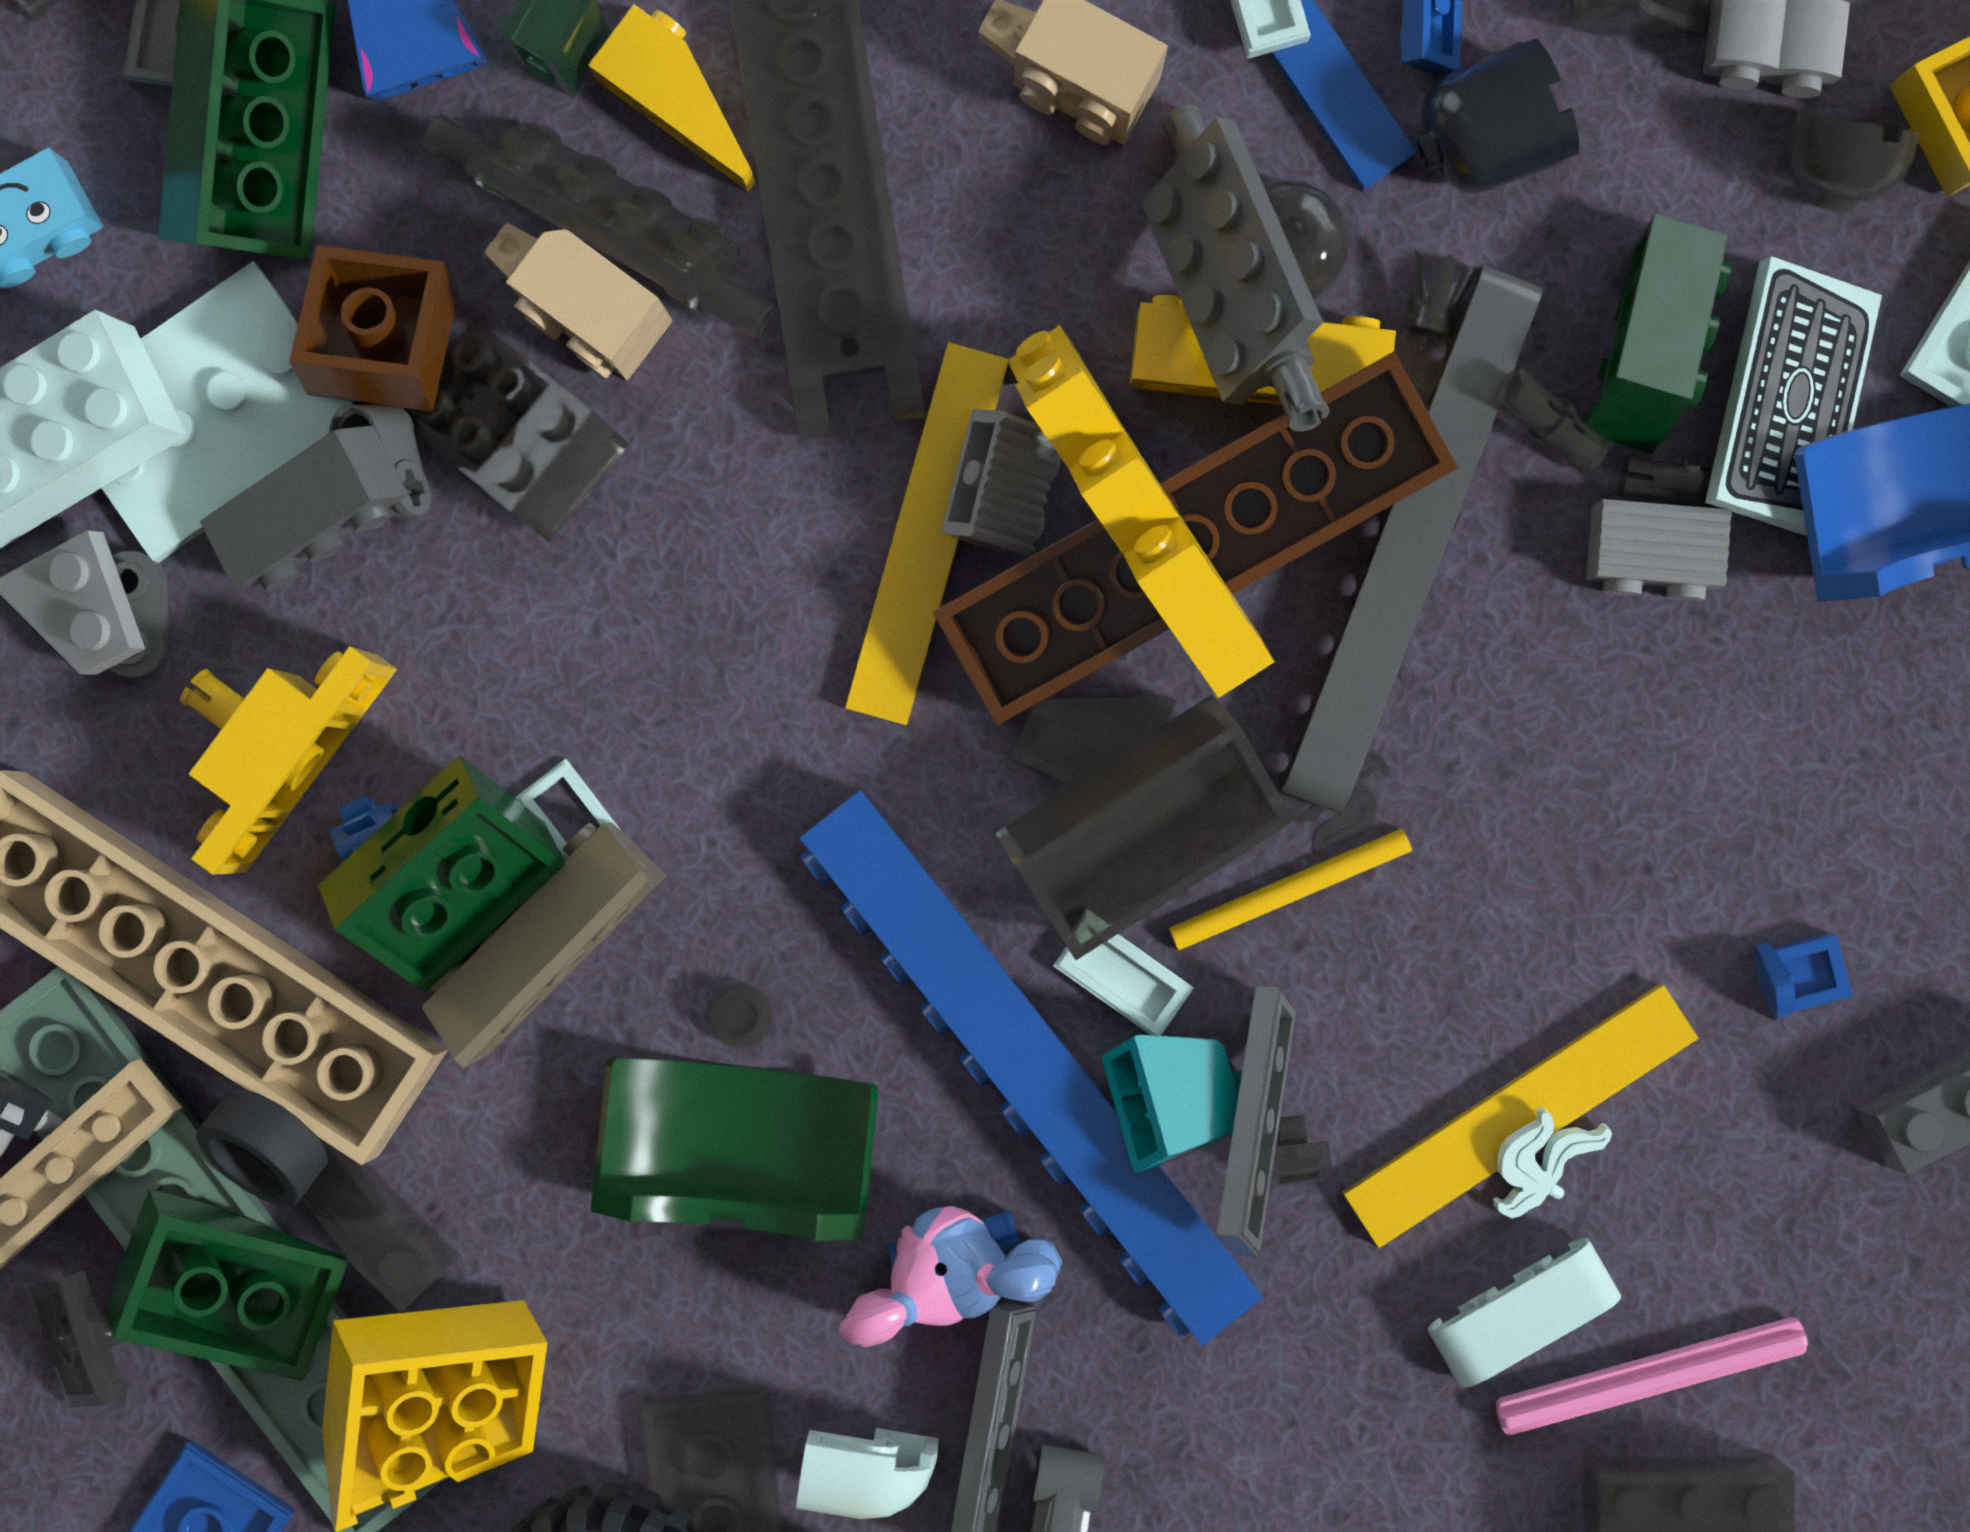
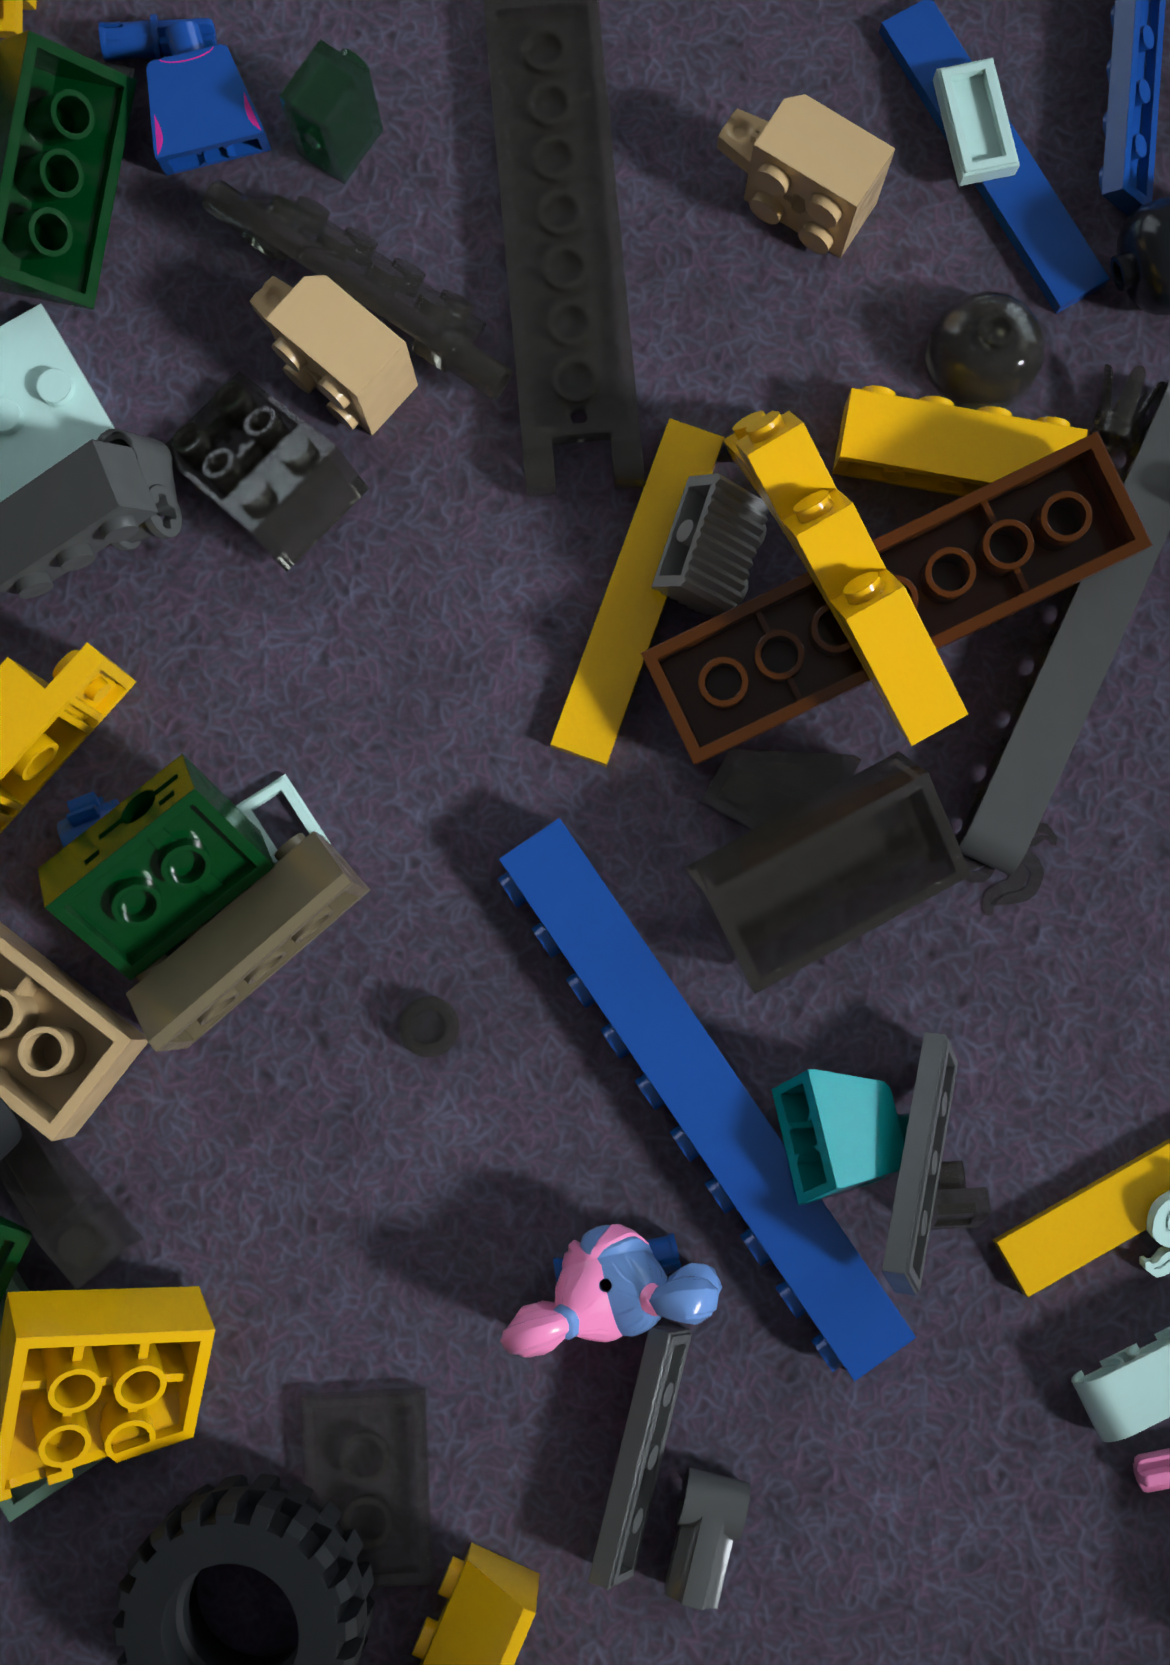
camera: 10 degrees right, 5 degrees down
reddish brown brick [289,245,458,412] -> none
yellow slope [588,4,755,192] -> none
dark green panel [590,1057,878,1241] -> none
light aqua brick [796,1428,939,1519] -> none
light aqua tile [1053,914,1194,1036] -> none
dark grey plate [1141,104,1330,431] -> none
yellow piece [1168,828,1412,951] -> none

